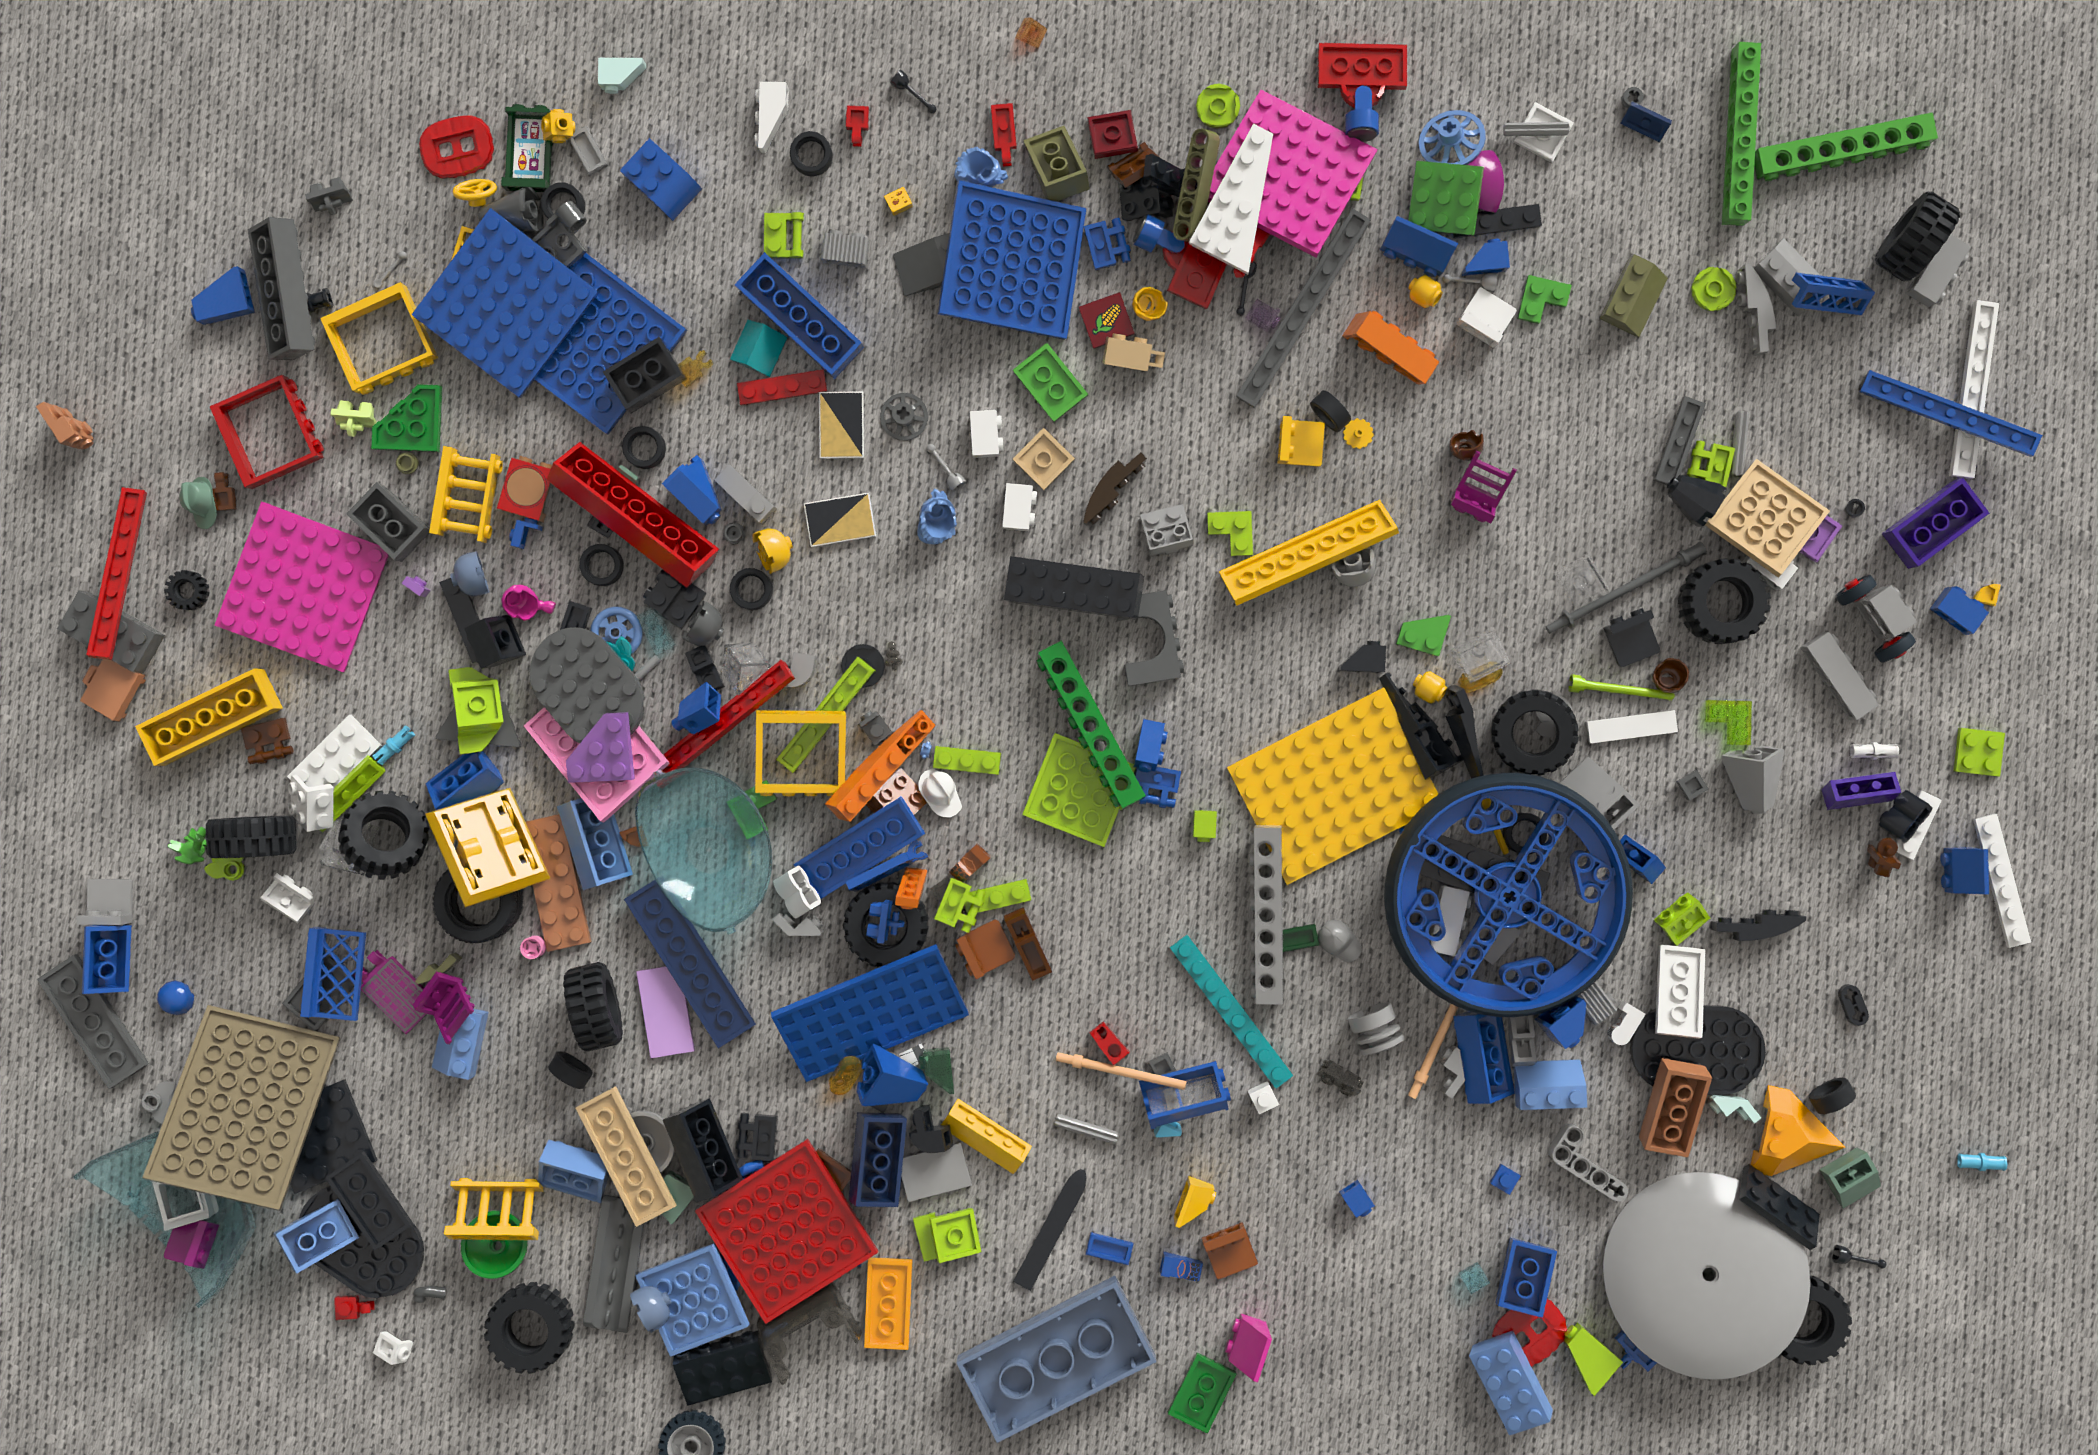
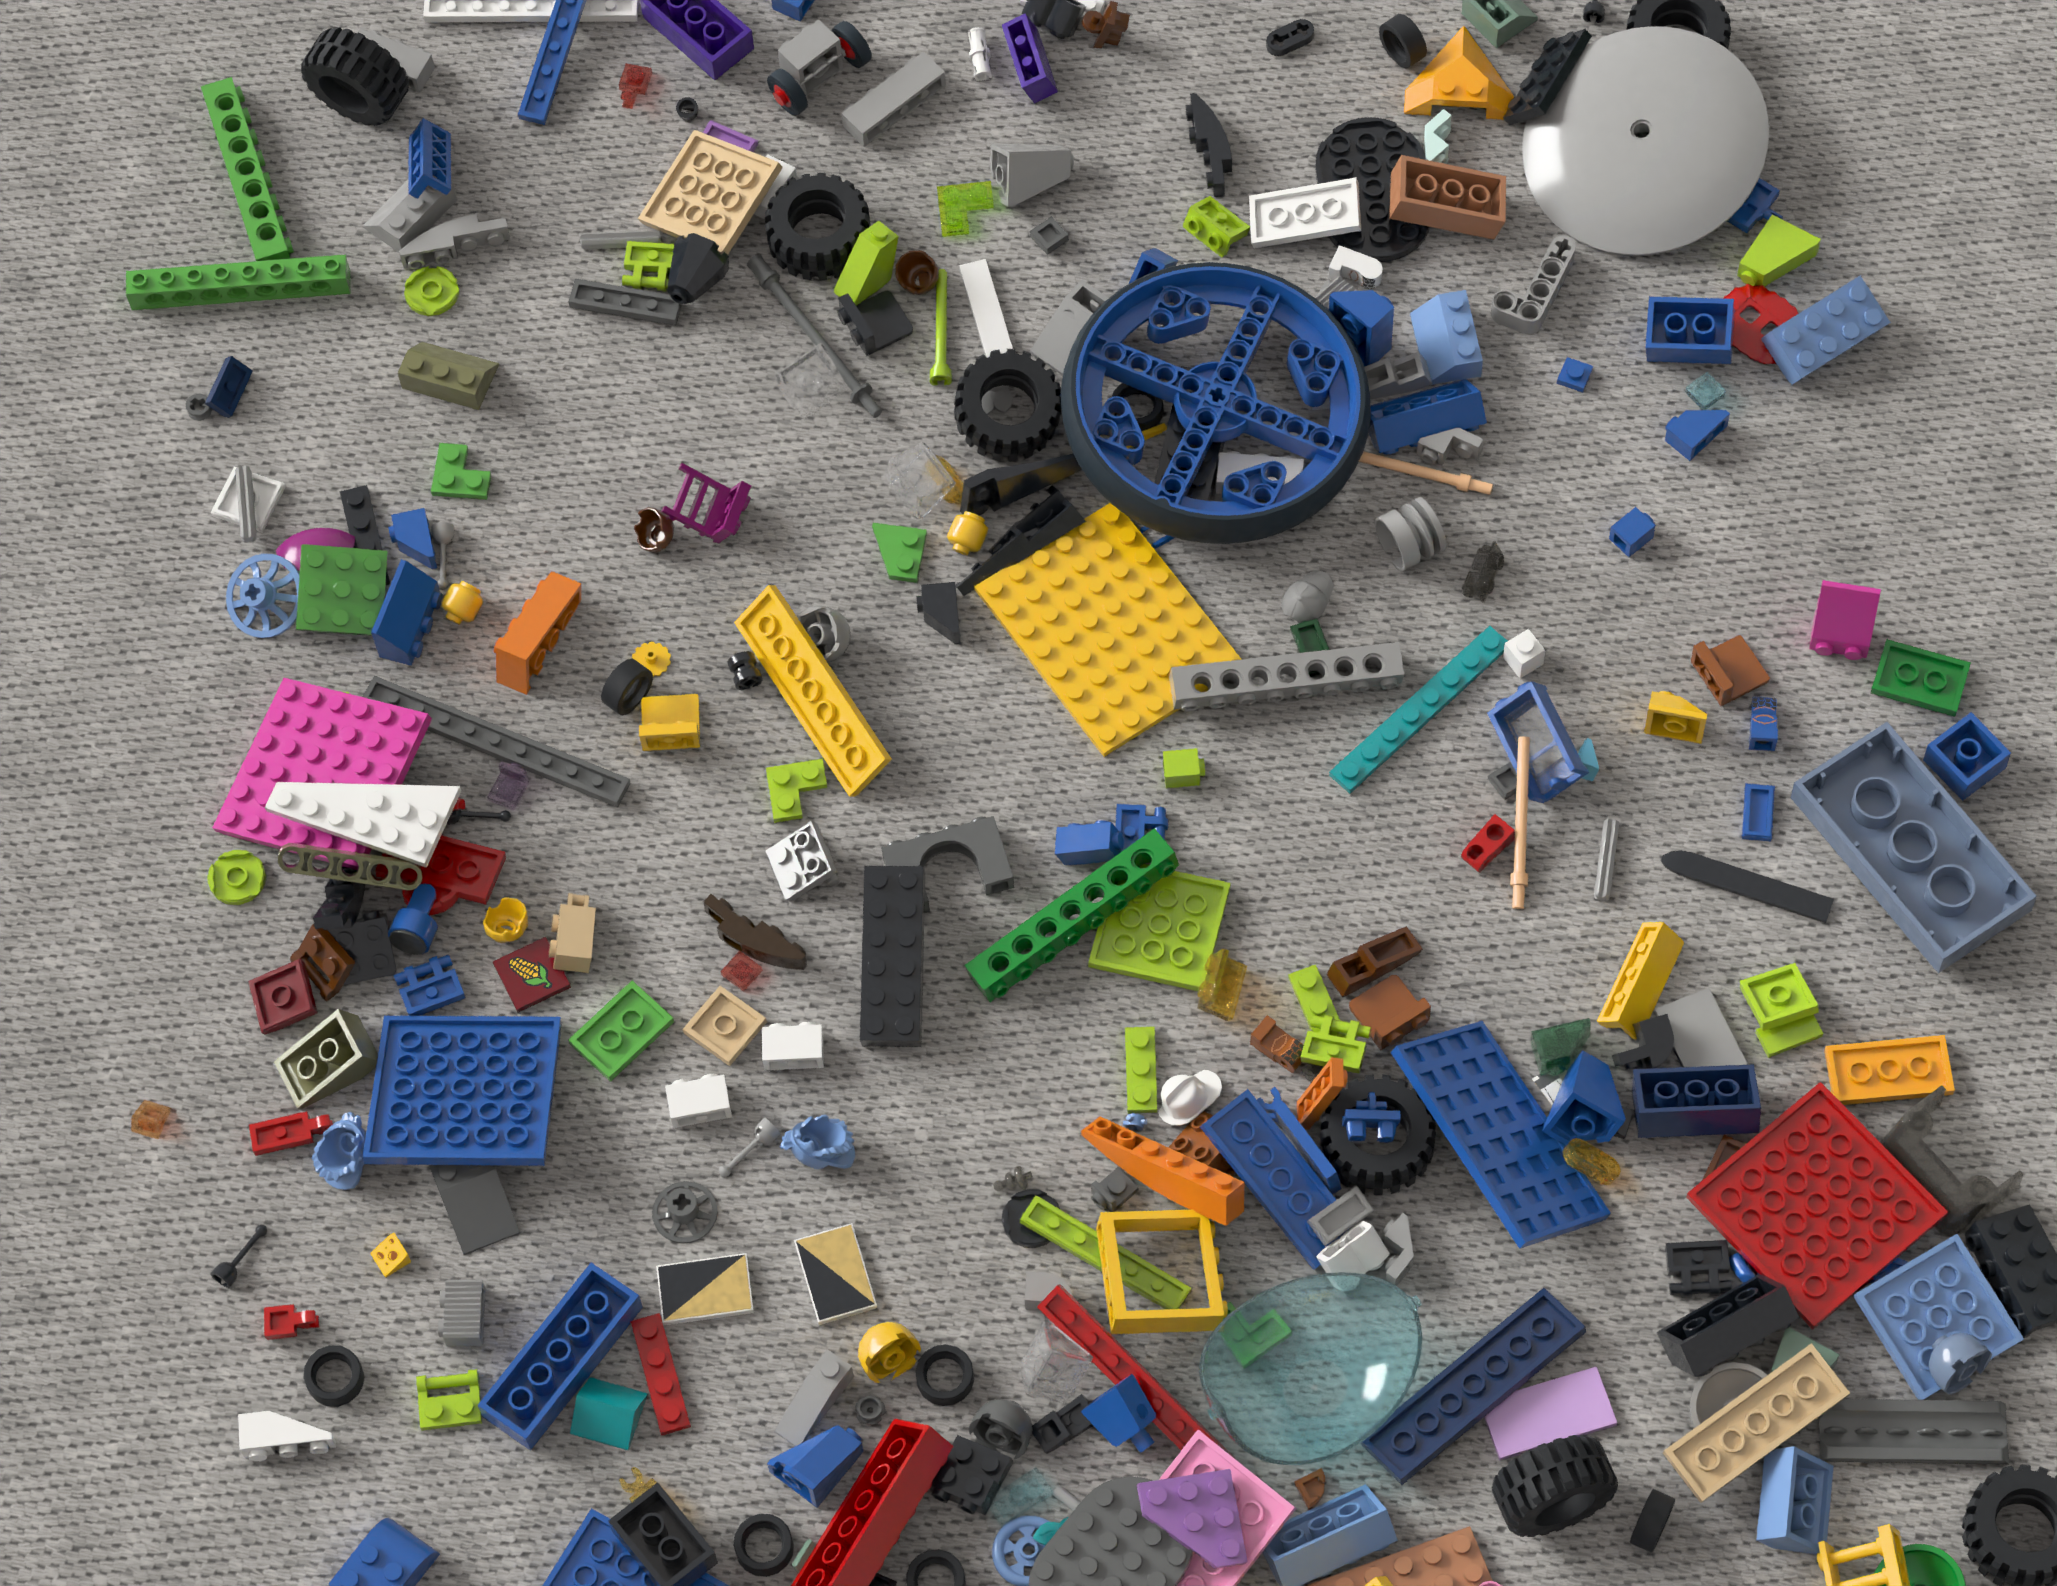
camera: 85 degrees left, 25 degrees down
red plate [1318,43,1407,142] -> none
white bracket [1456,287,1517,348] -> none
none -> clear red plate [619,63,652,109]
none -> clear red tile [720,950,763,992]
none -> black wheel [727,651,763,691]
none -> lime slope [834,221,899,306]
none -> clear yellow bracket [1197,948,1247,1021]
none -> light grey tile [1307,1186,1375,1246]
none -> blue slope [1665,410,1730,461]
none -> blue brick [1923,712,2011,801]

